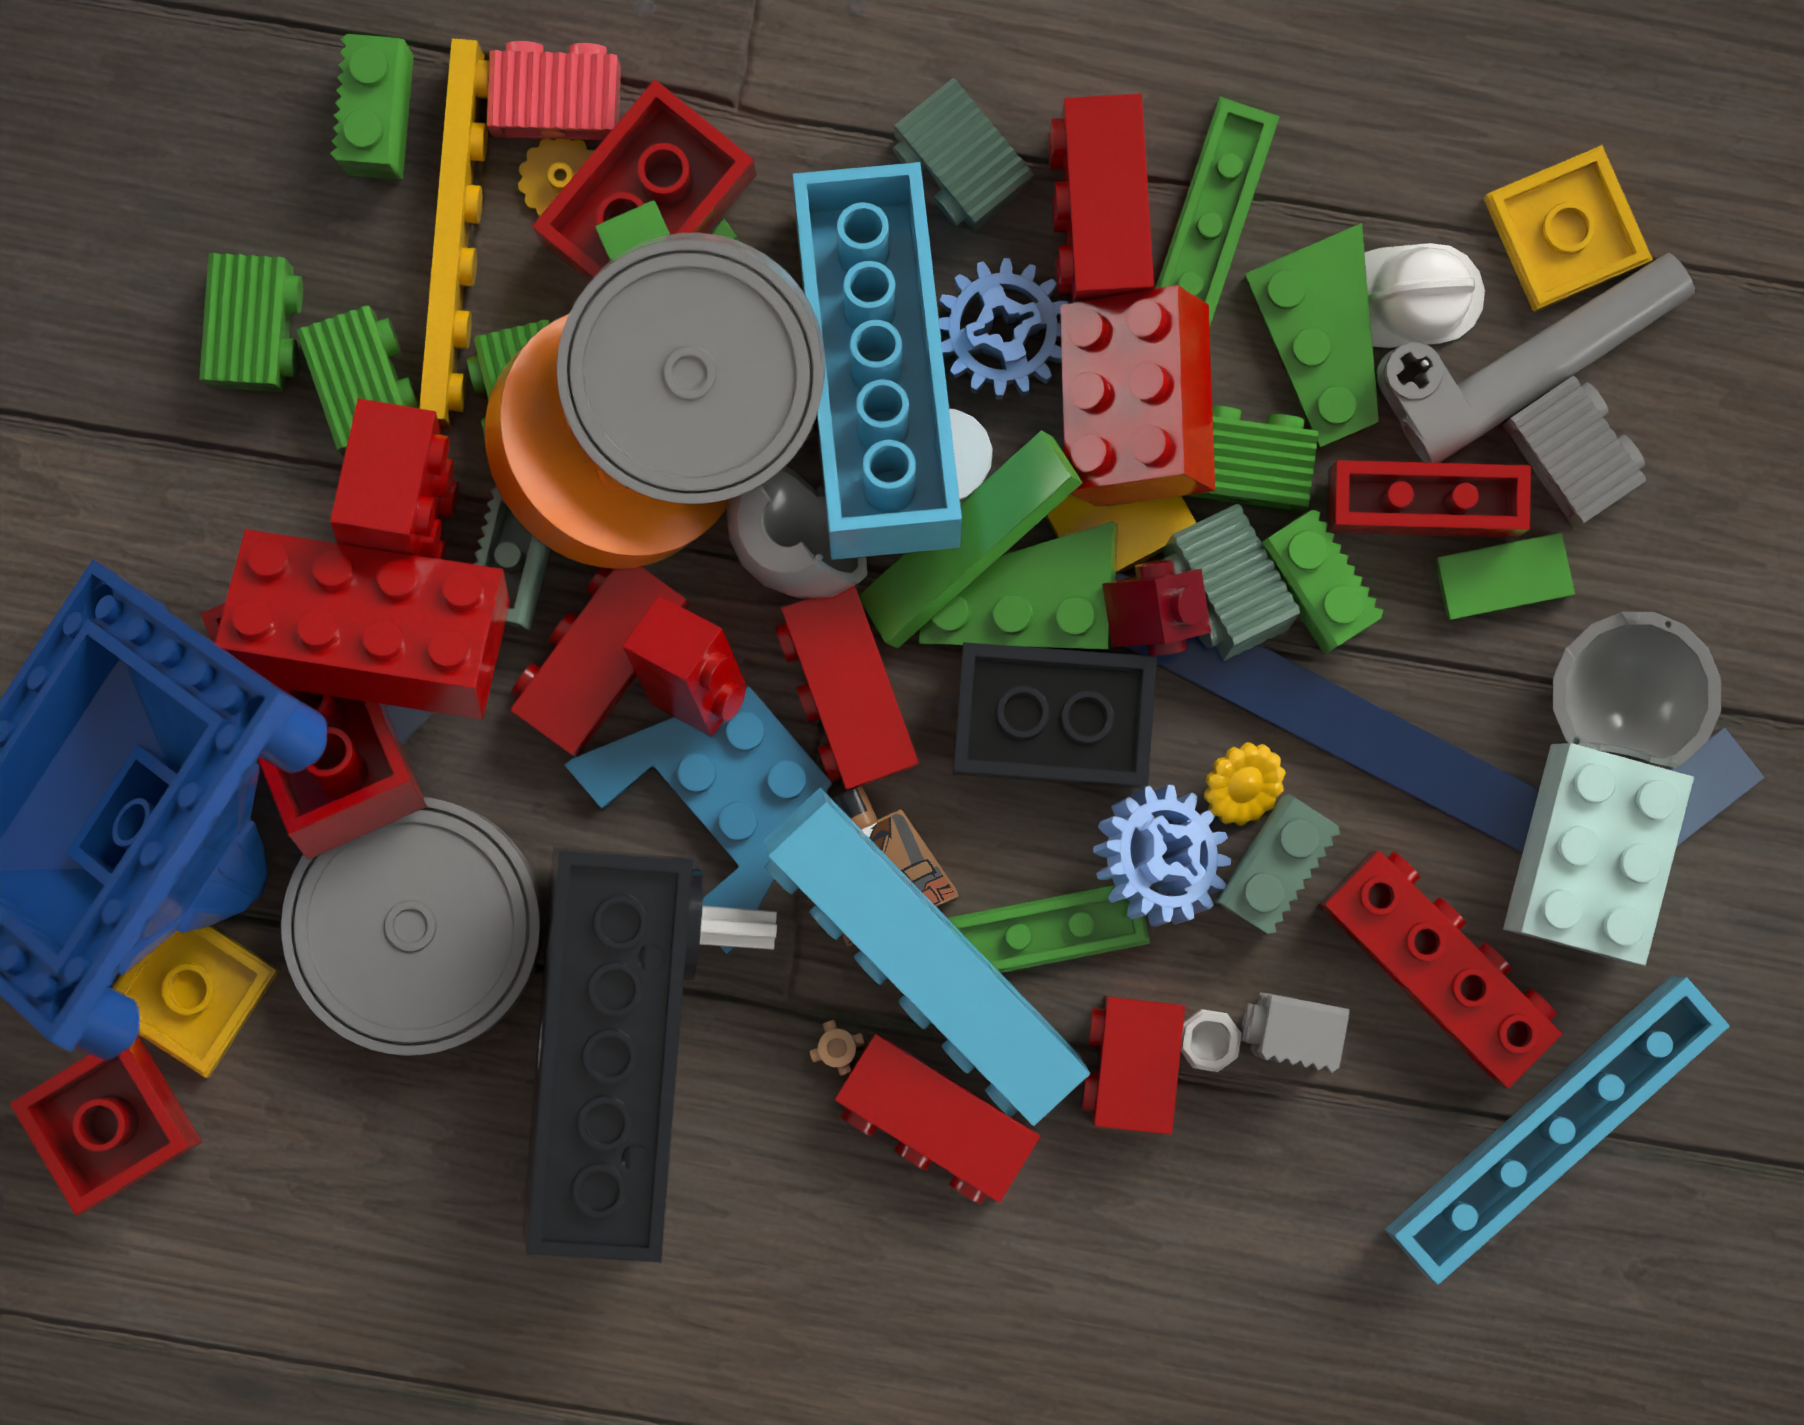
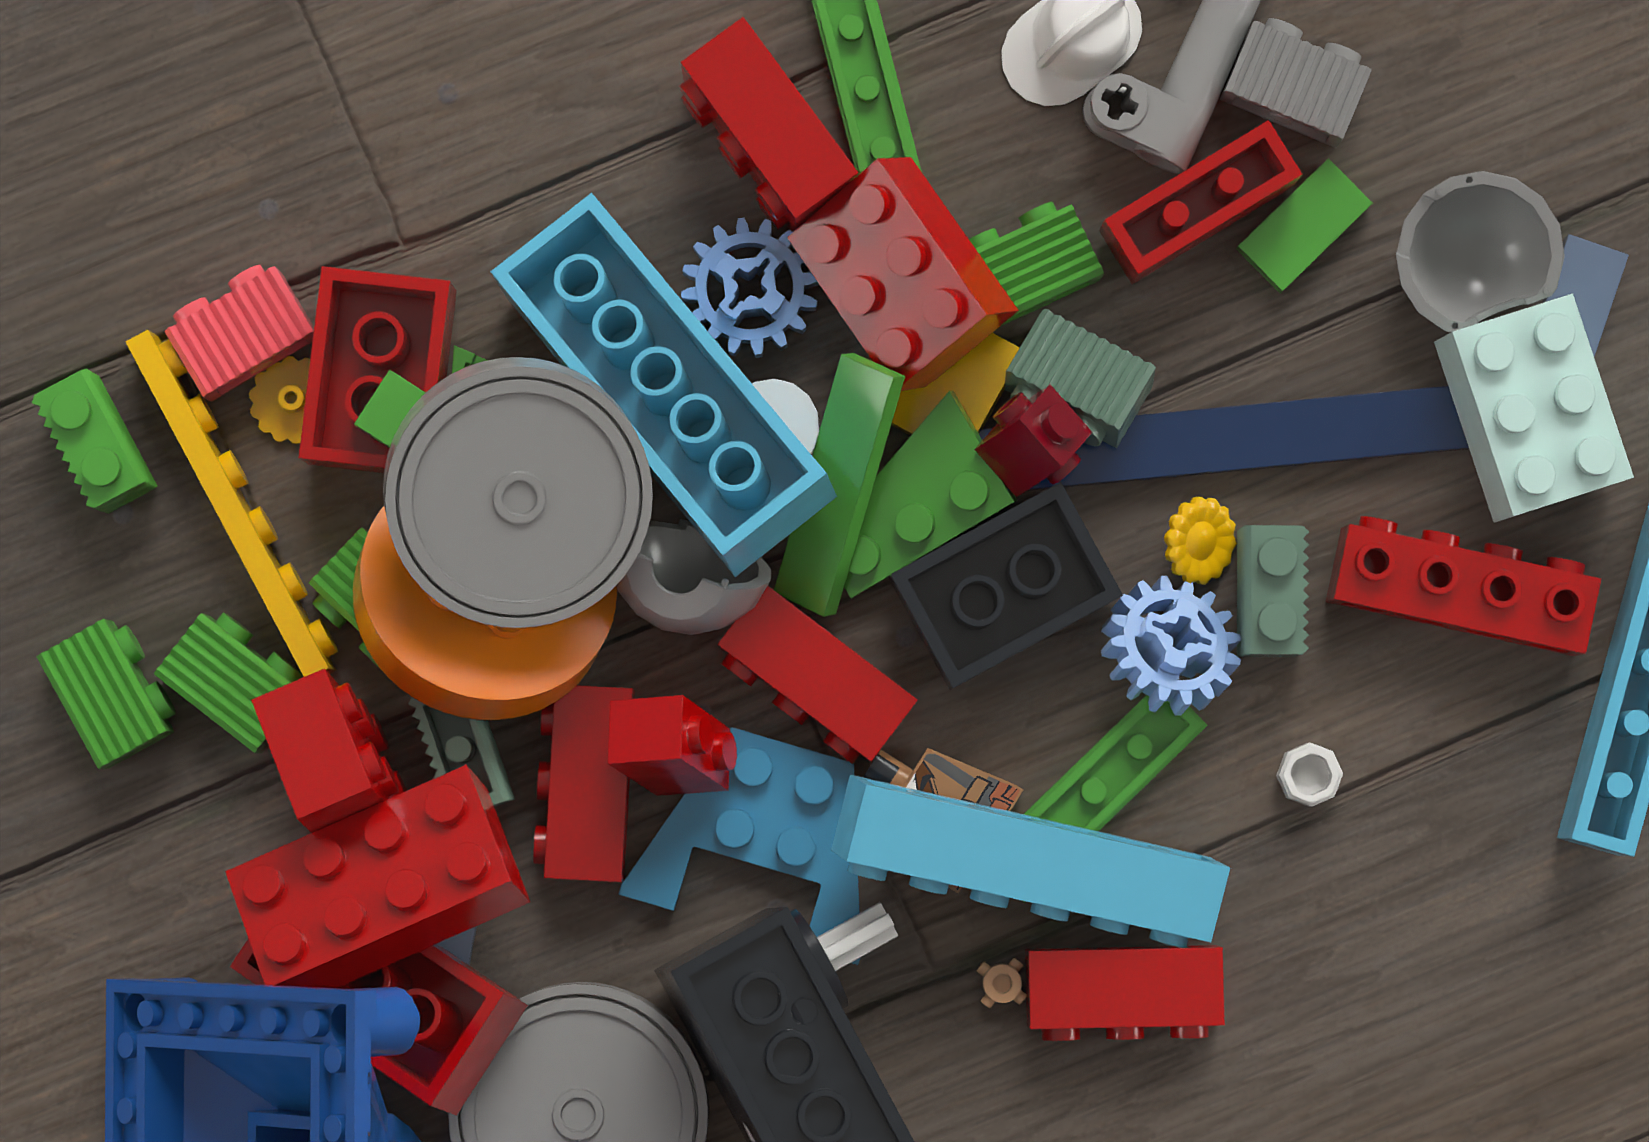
camera: 35 degrees left, 0 degrees up
sand green brick [892,78,1034,232] -> none
red brick [1081,996,1185,1135] -> none
light grey brick [1241,992,1349,1073] -> none
bright green wing [1244,223,1379,450] -> none
bright green brick [1262,510,1383,655] -> none

